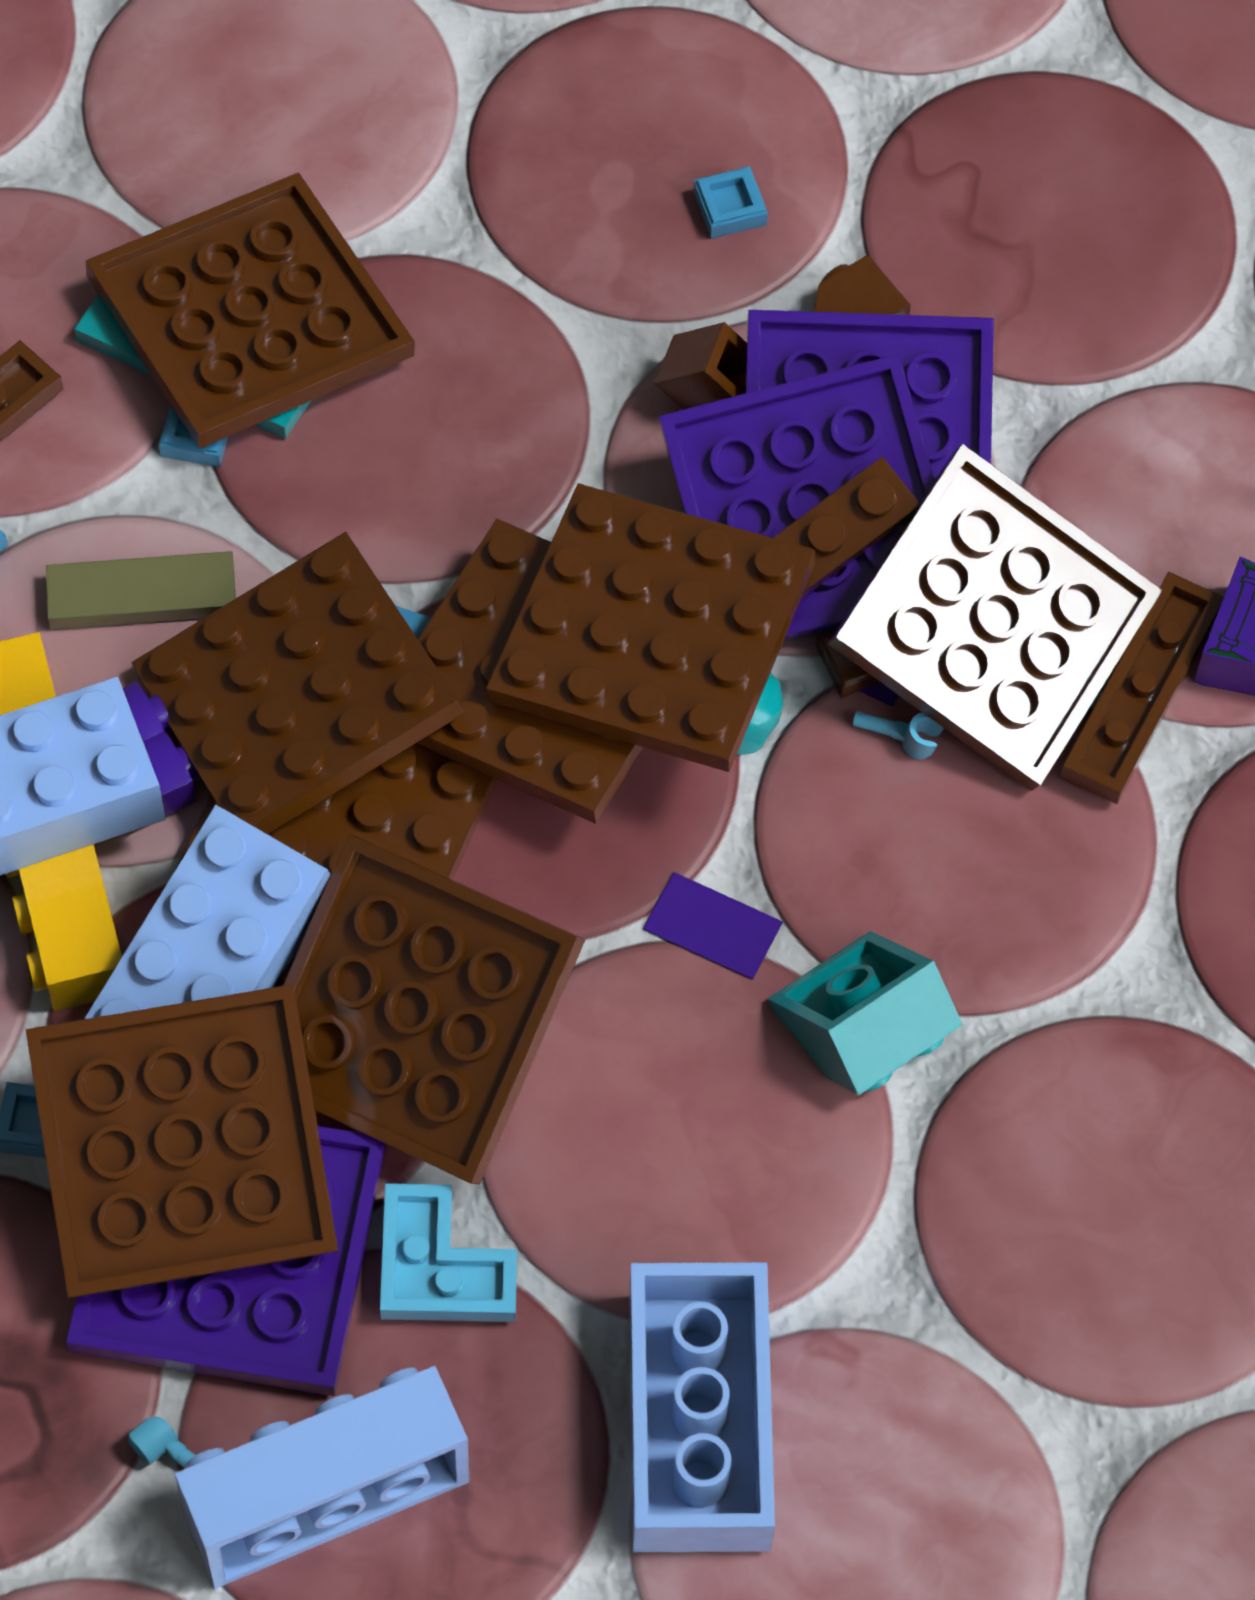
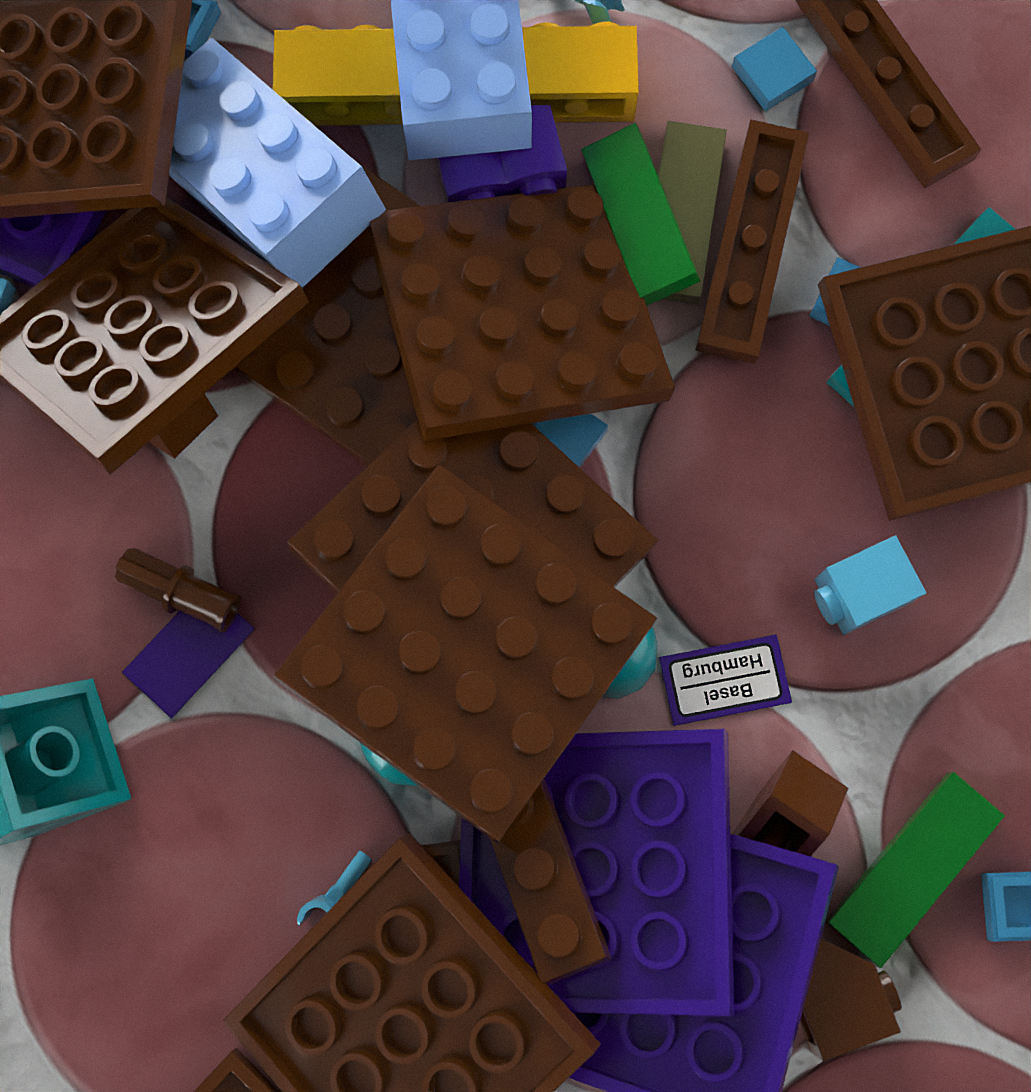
camera: 110 degrees right, 15 degrees up
none -> reddish brown axle [115,548,242,632]
none -> green tile [581,122,701,306]
none -> sticker [659,634,792,726]
none -> reddish brown plate [695,119,809,364]
none -> medium azure brick [814,535,926,636]
none -> green tile [825,771,1005,968]

